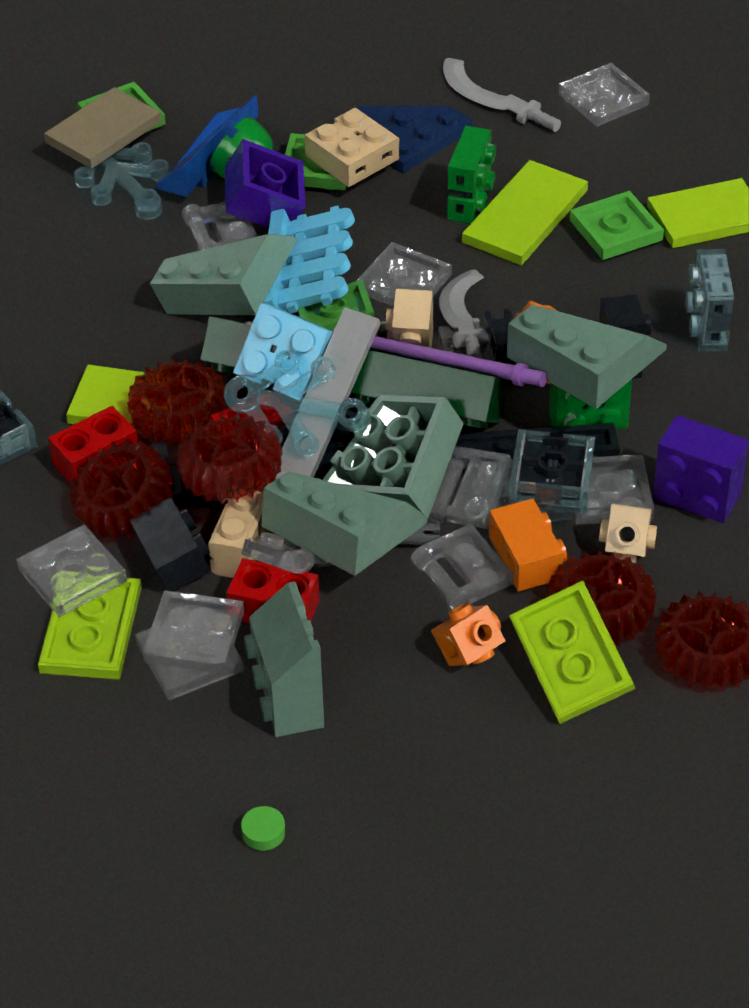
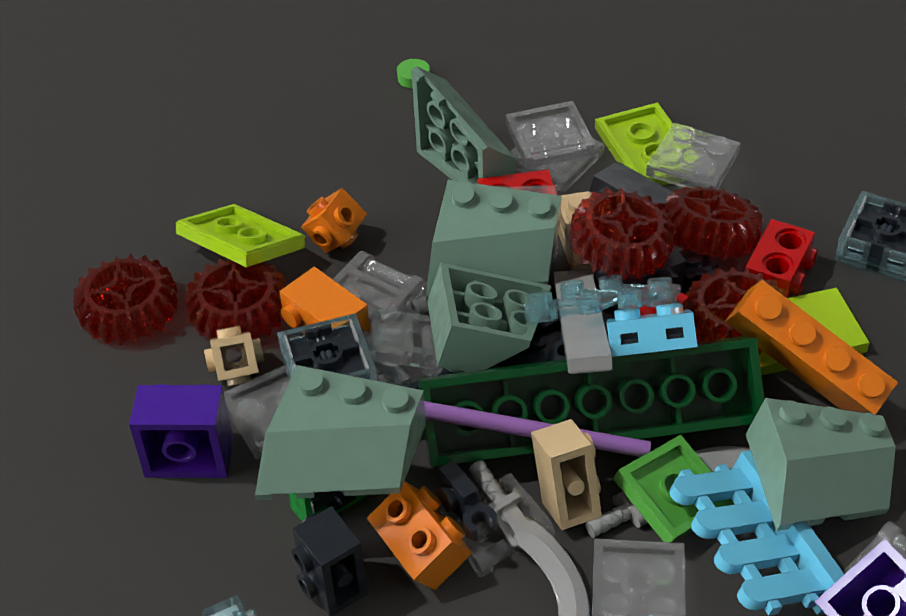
camera: 155 degrees right, 0 degrees up
none -> orange brick [725,280,898,415]

